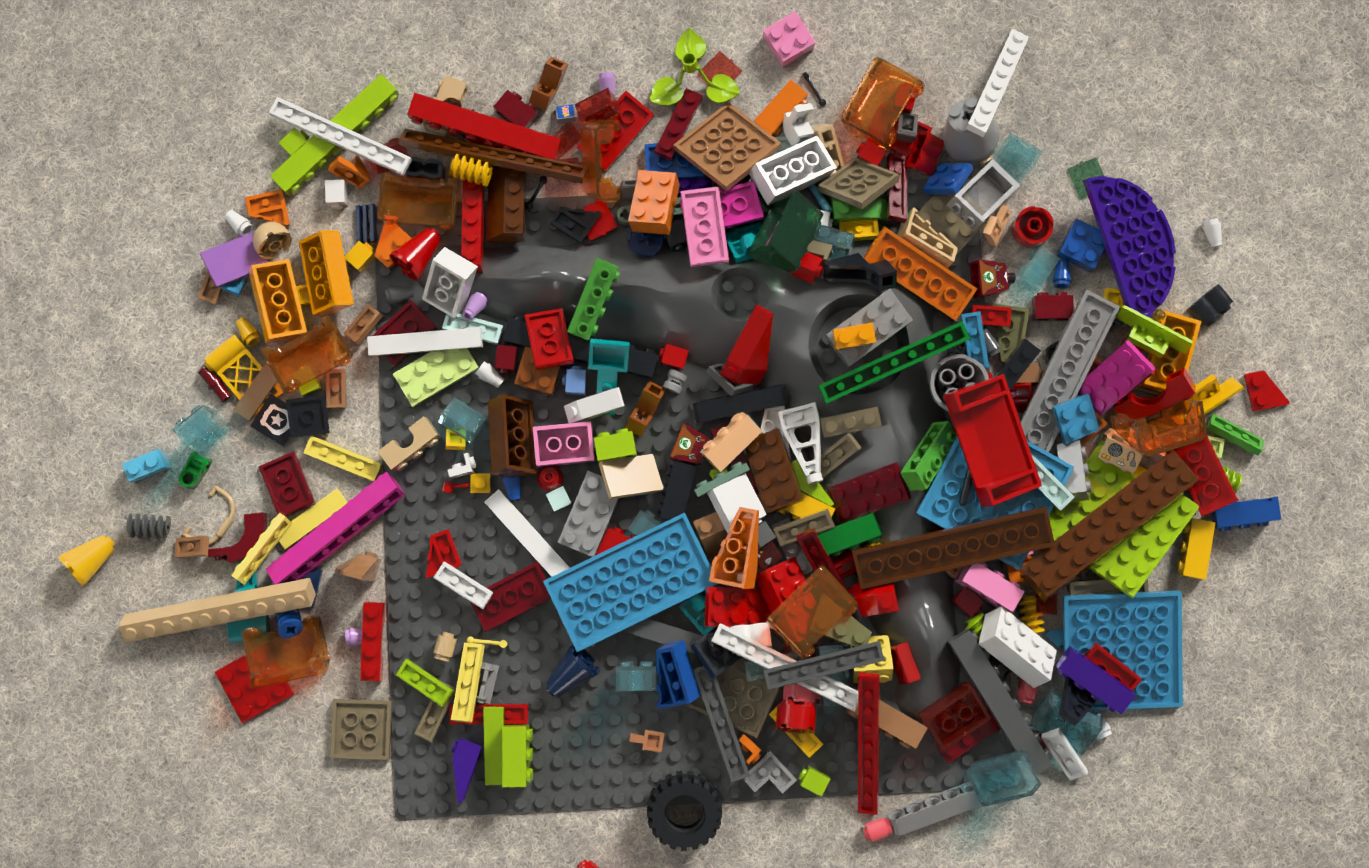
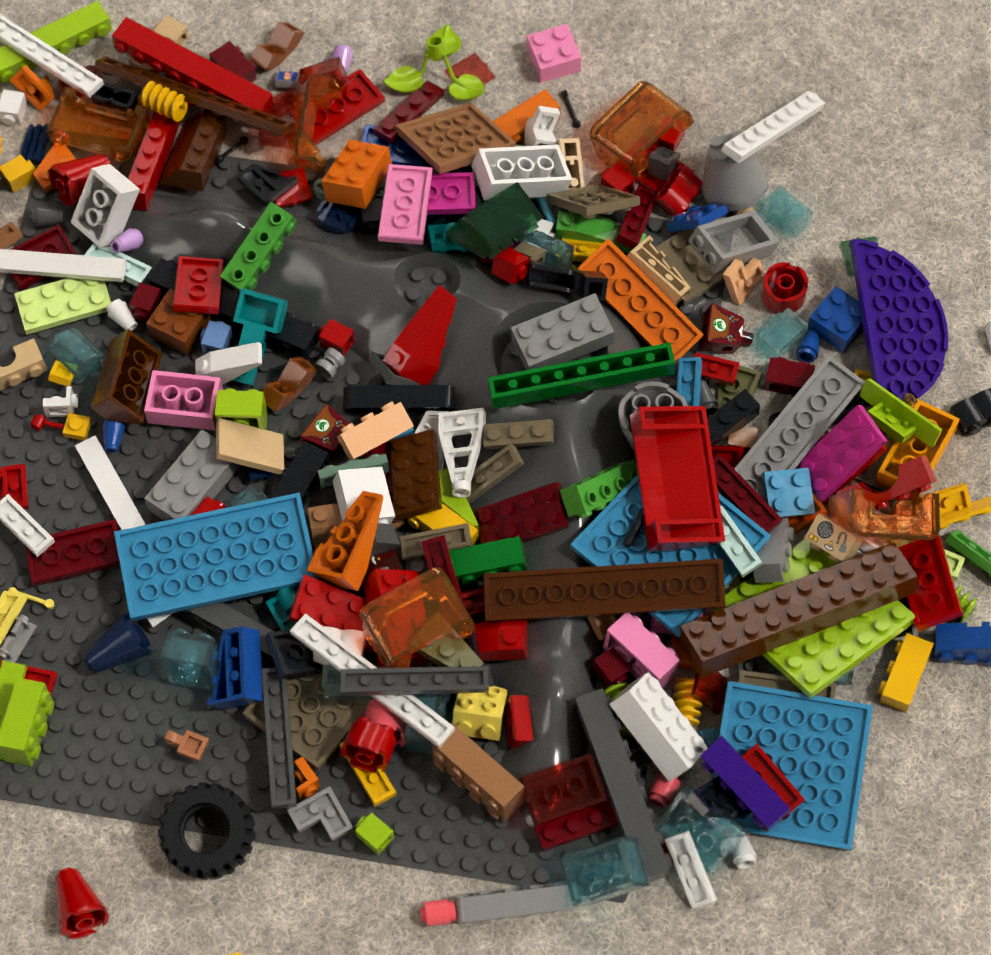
camera: 15 degrees right, 20 degrees down
red cone [537,466,563,491] -> none
light aqua tile [546,486,572,512] -> none
light orange brick [832,322,876,350] -> none
red tile [858,672,880,815] -> none
none -> dark red plate [713,453,782,533]

